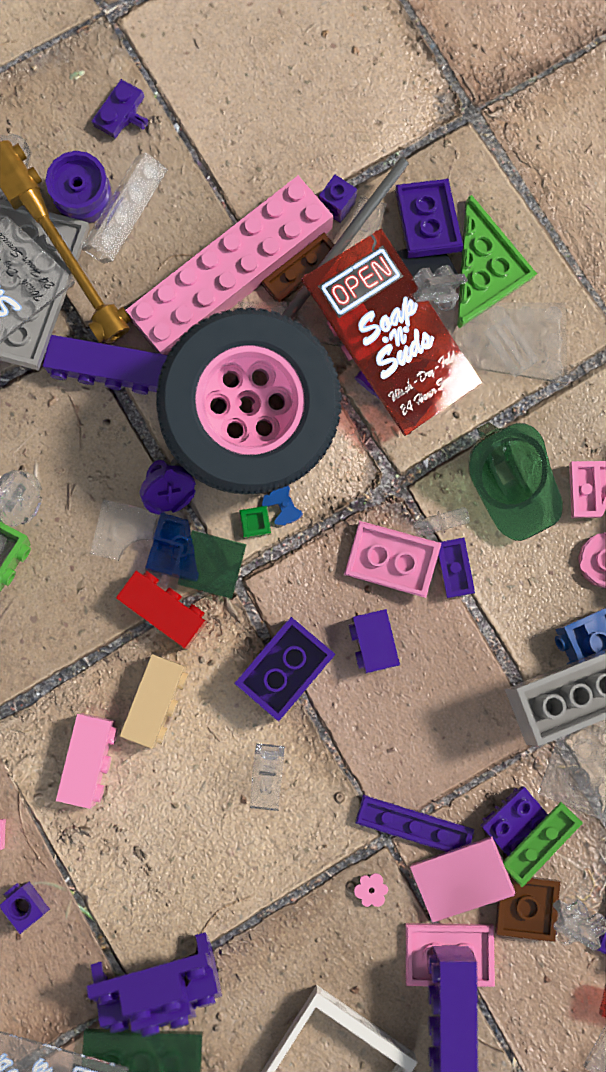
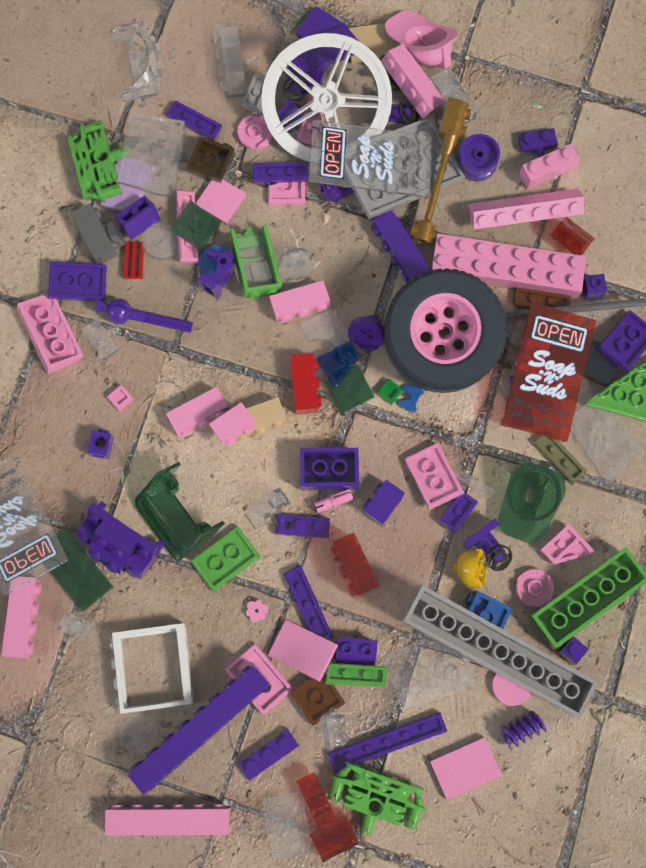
camera: 50 degrees right, 5 degrees down
clear brick [81,152,168,264] -> none
clear hips [413,265,468,311] -> none
none -> clear green windscreen [135,462,225,561]
none -> bright green tile [190,526,261,592]
none -> bright pink brick [209,402,255,447]
none -> dark purple plate [238,729,299,781]
none -> bright pink brick [269,280,330,323]
none -> dark purple plate [275,514,330,539]
none -> bright pink axle [314,489,353,514]
none -> clear red brick [330,532,379,600]
none -> yellow cylinder [453,549,486,588]
none -> dark purple piece [463,518,512,571]
none -> bright pink brick [469,189,584,229]
none -> bright pink brick [519,143,580,189]
none -> olive tile [533,430,588,485]
none -> clear red brick [550,217,595,256]

